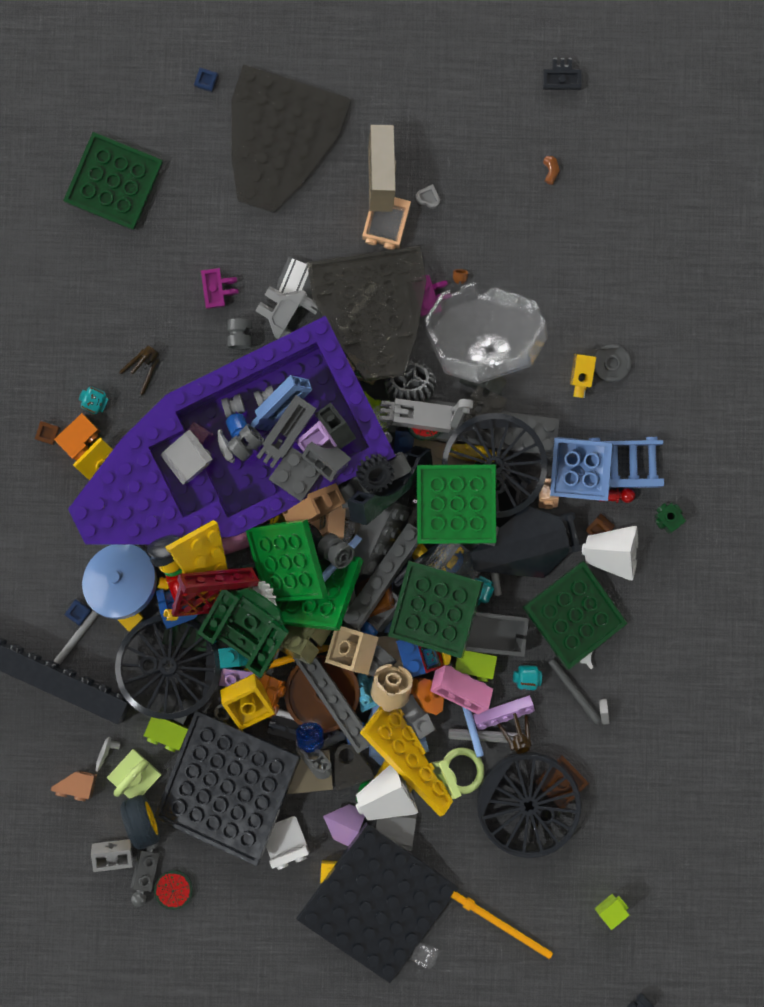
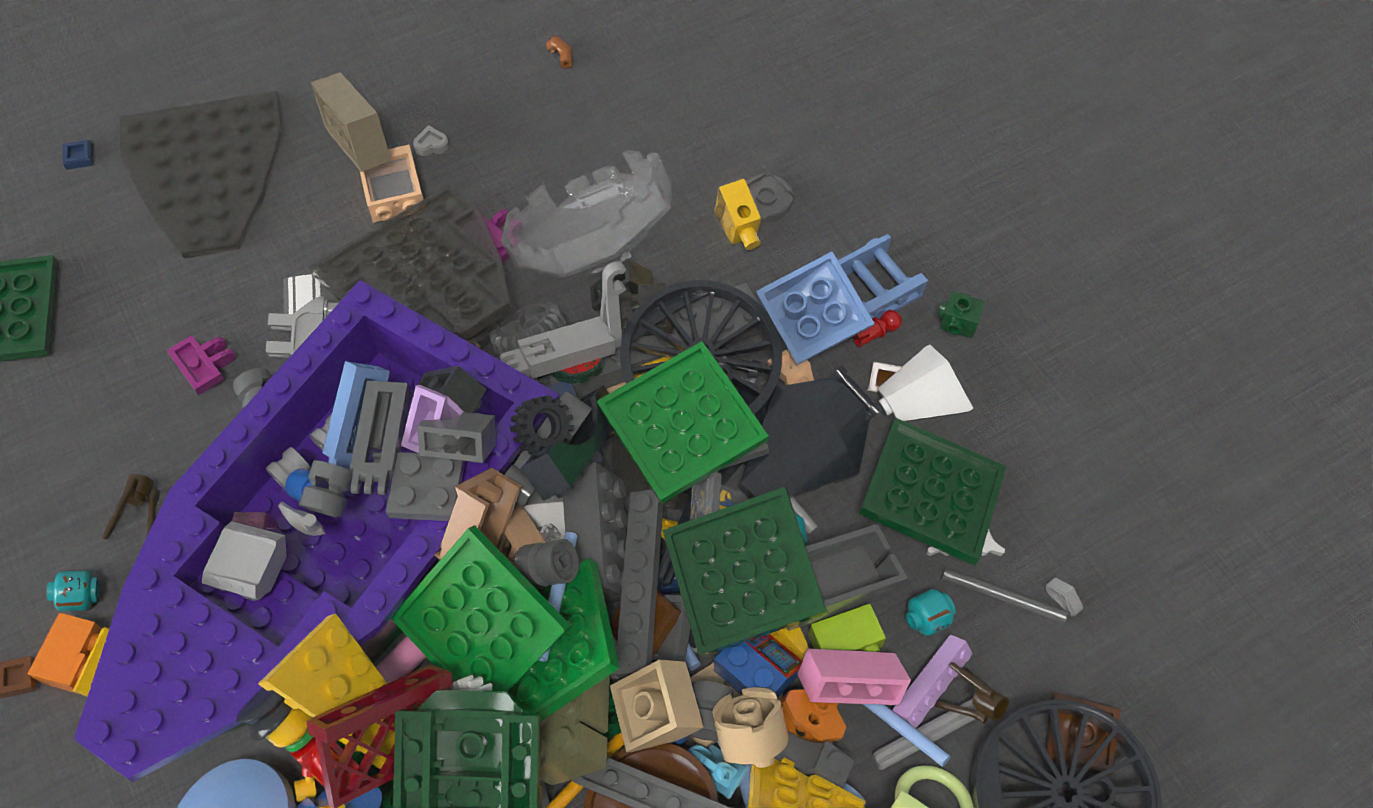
camera: 35 degrees left, 25 degrees down
dark orange hinge [453,269,468,284] -> none

